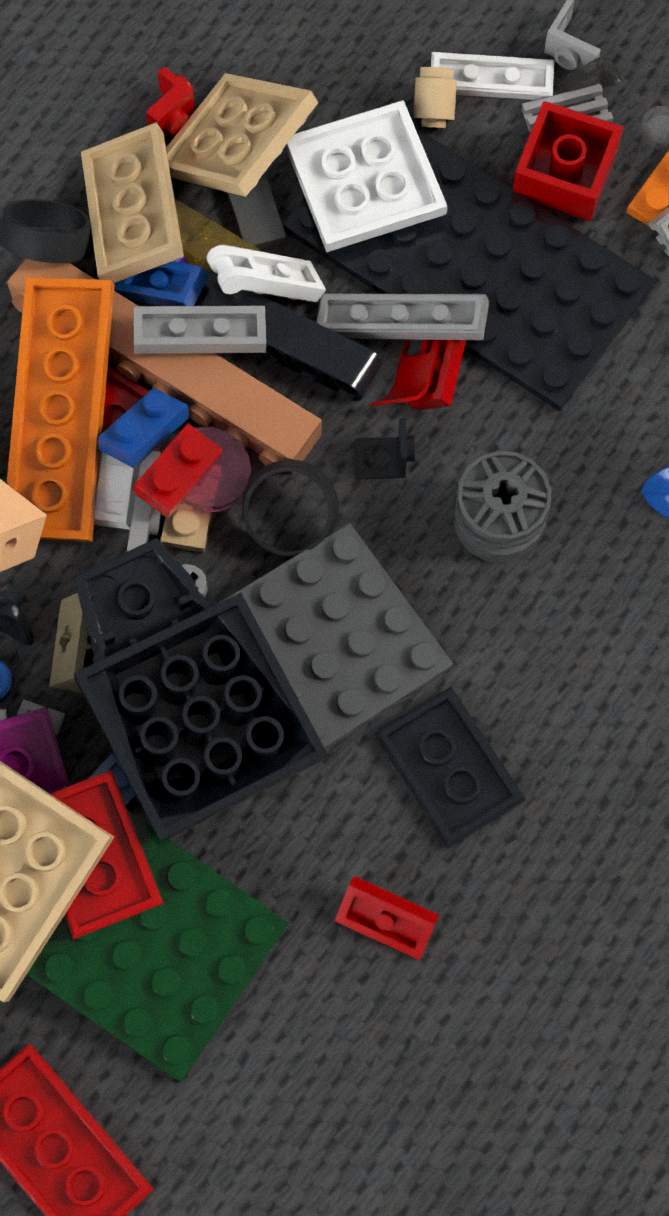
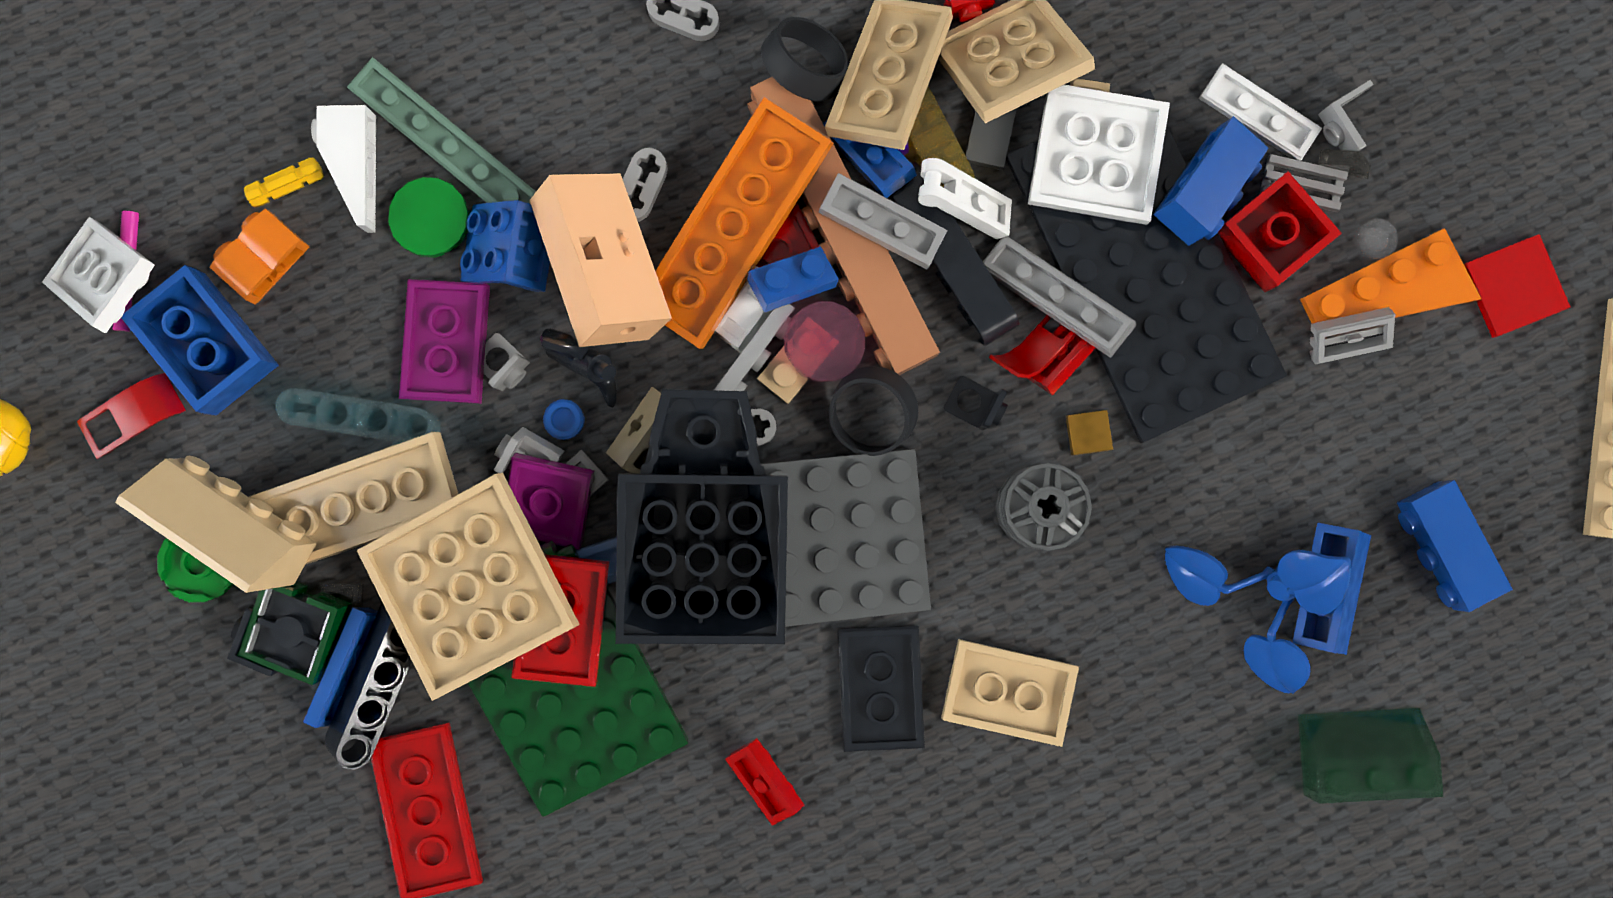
camera: 25 degrees right, 15 degrees up
red plate [132,424,223,519] -> none
tan brick [413,67,457,128] -> none
none -> tan plate [941,639,1079,747]
none -> pearl gold tile [1066,410,1113,456]
none -> blue brick [1153,116,1269,246]

